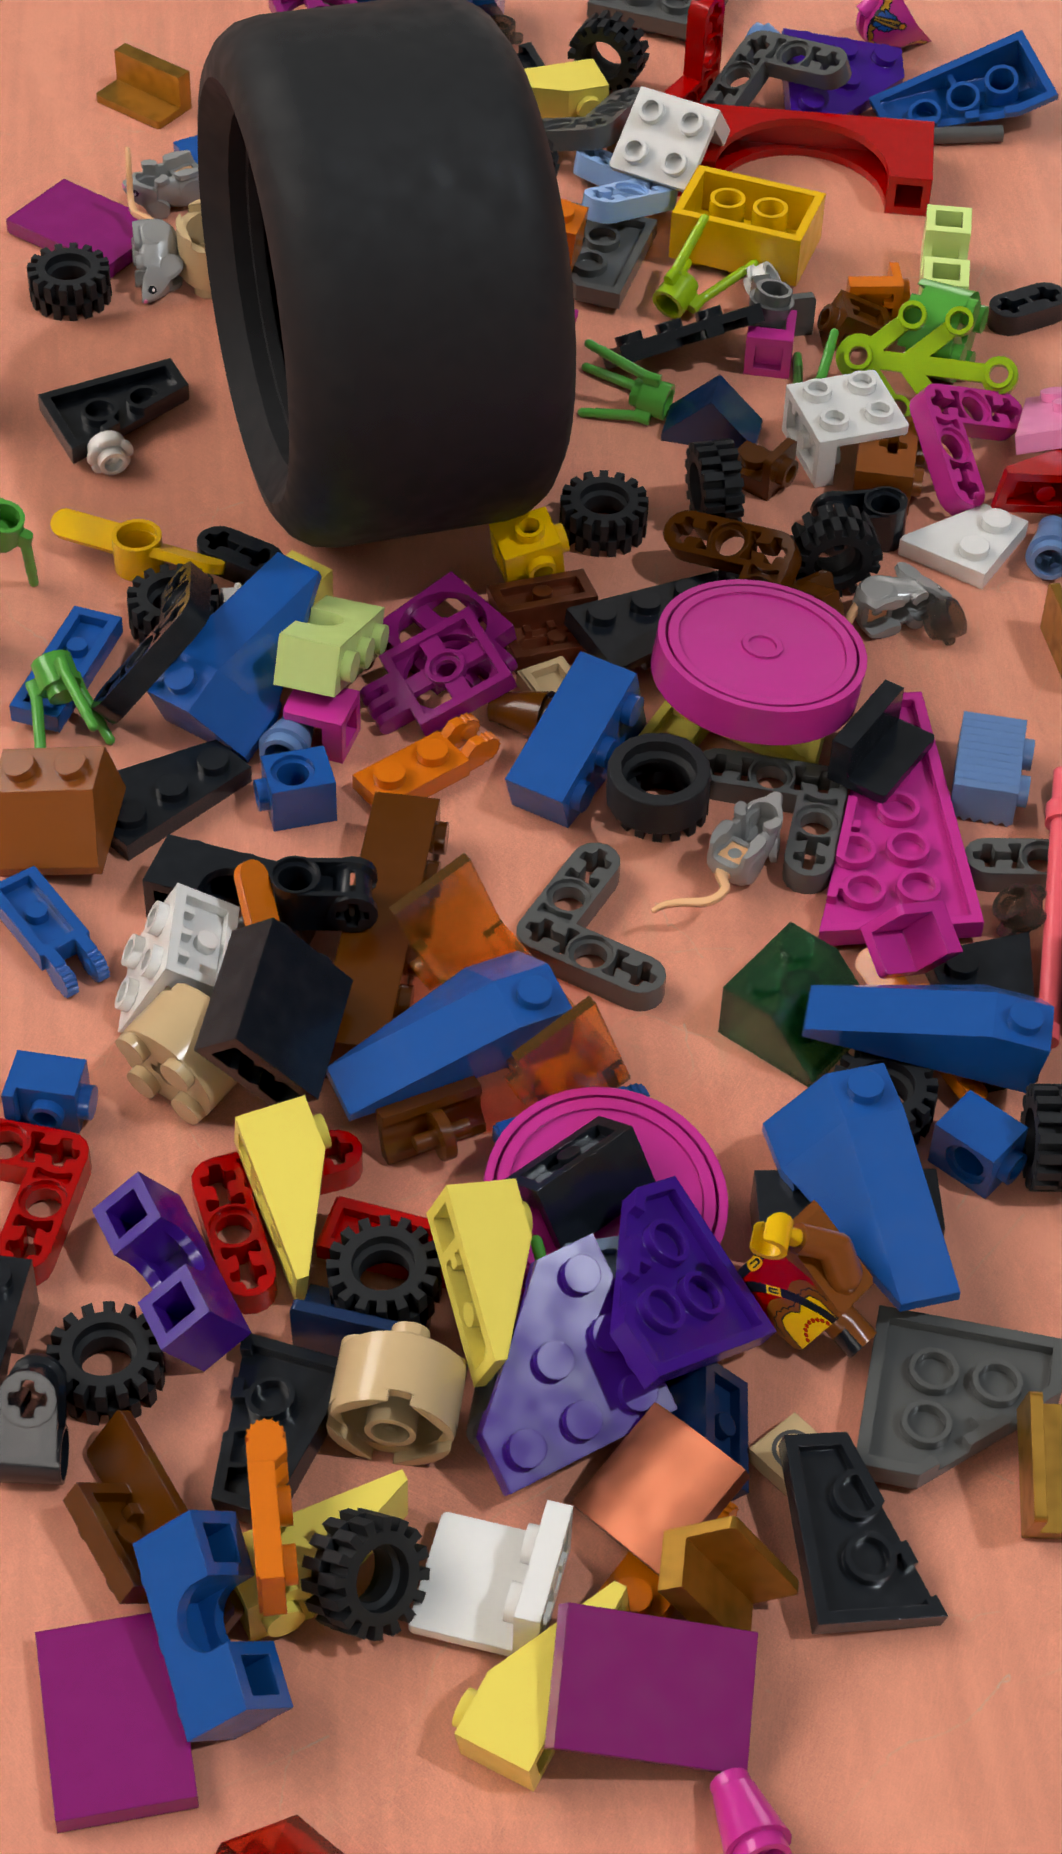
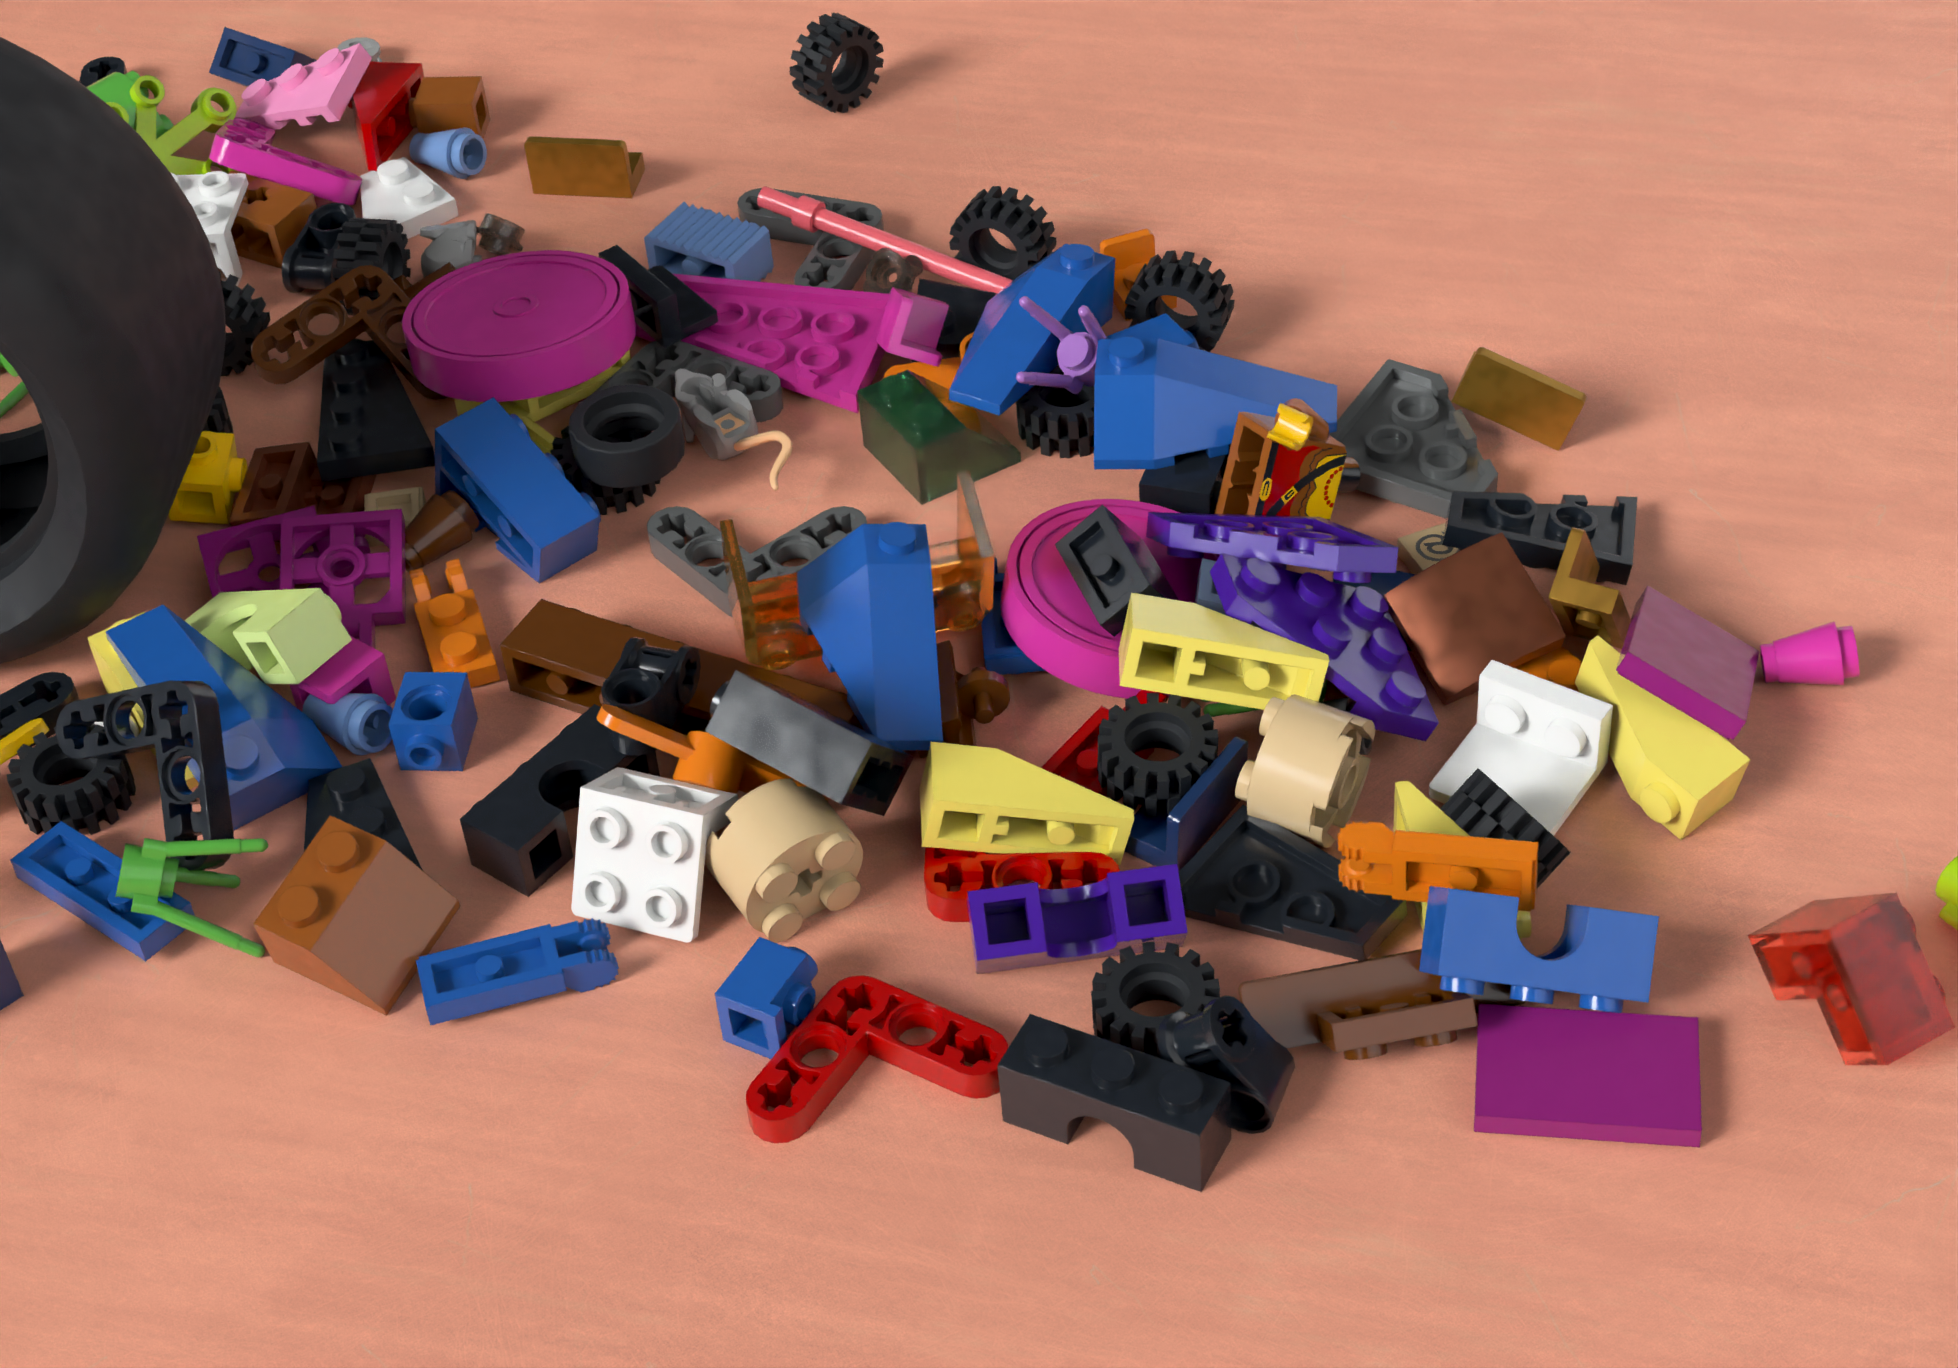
camera: 65 degrees left, 5 degrees down
none -> medium lavender plant [1016,296,1107,394]

